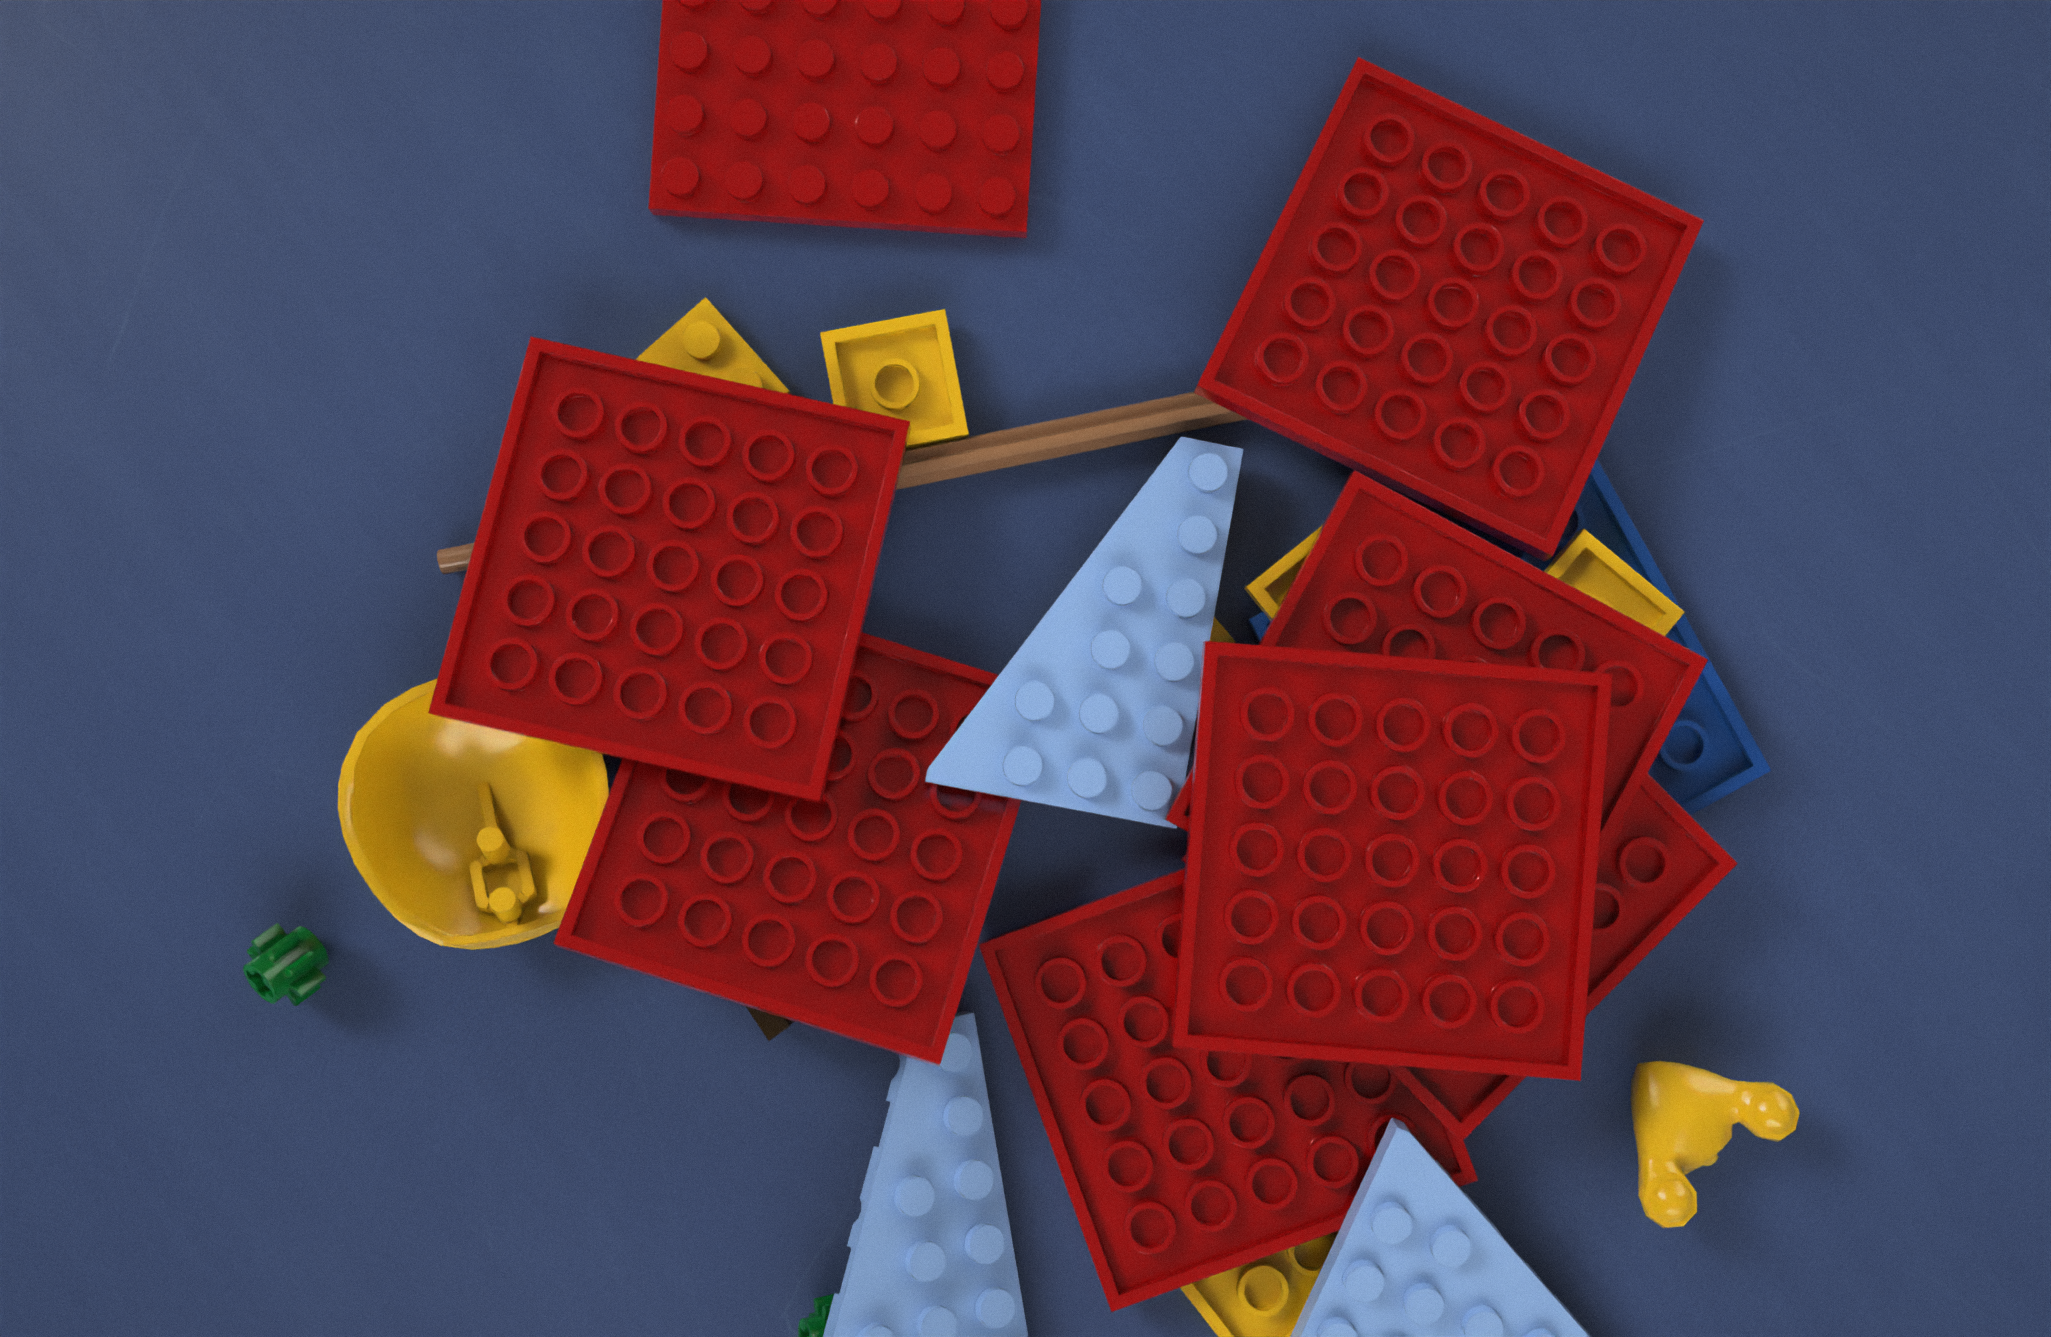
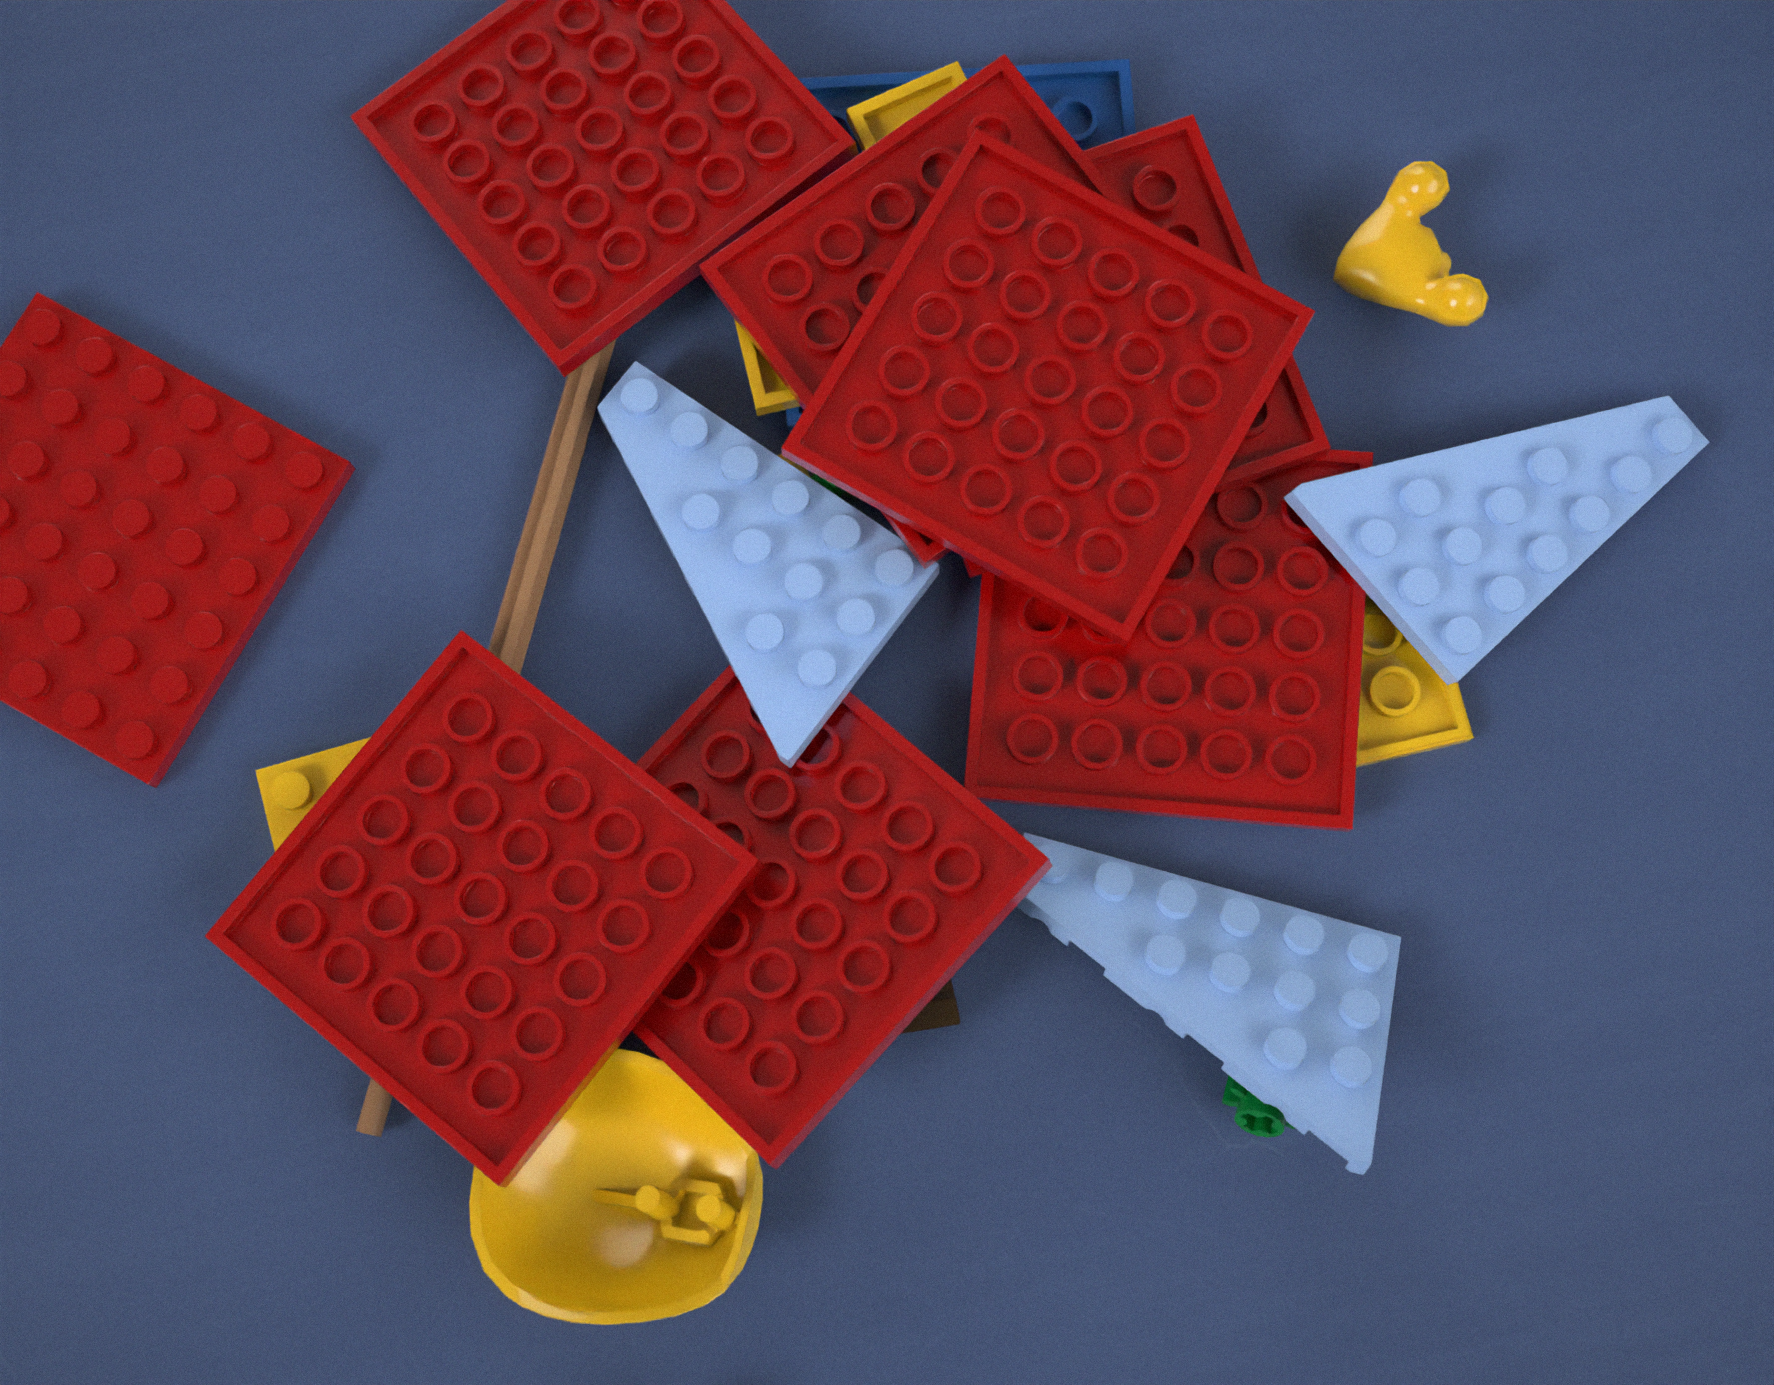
camera: 65 degrees left, 10 degrees down
yellow plate [820,309,969,449] -> none

